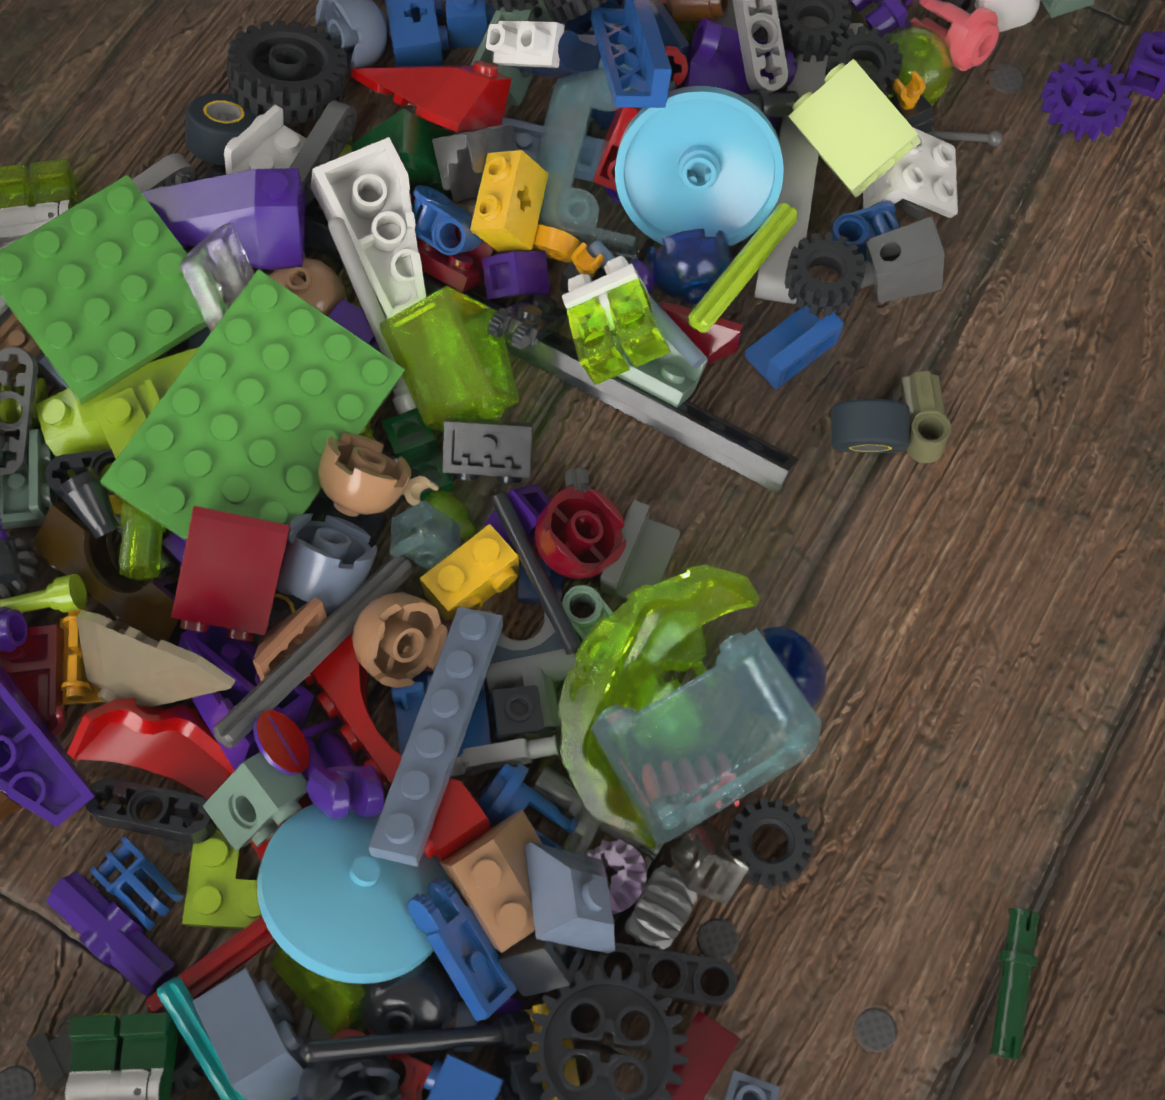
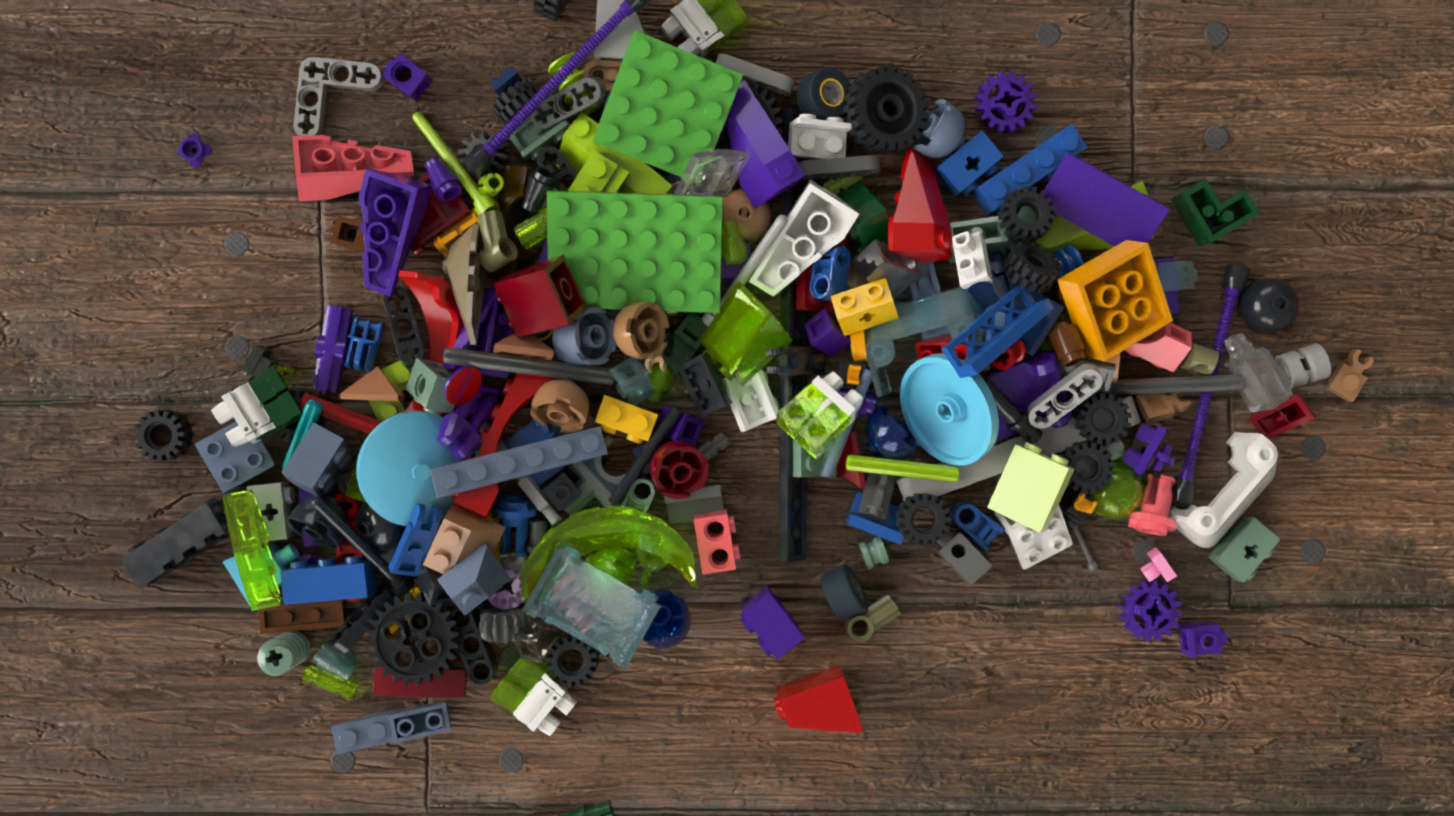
camera: 60 degrees right, 20 degrees up
none -> nougat slope [340,366,405,401]
none -> lime pin [477,173,504,197]
none -> olive piece [478,210,518,272]
none -> hips [488,651,577,736]
none -> coral brick [694,509,741,575]
none -> clear neon green cone [722,221,749,265]
none -> white bracket [722,365,781,432]
none -> dark purple brick [740,585,805,660]
none -> red slope [774,665,864,733]
none -> dark grey hinge [858,473,896,520]
none -> sand green wheel [858,536,889,570]
none -> bright pink tile [1140,547,1177,582]

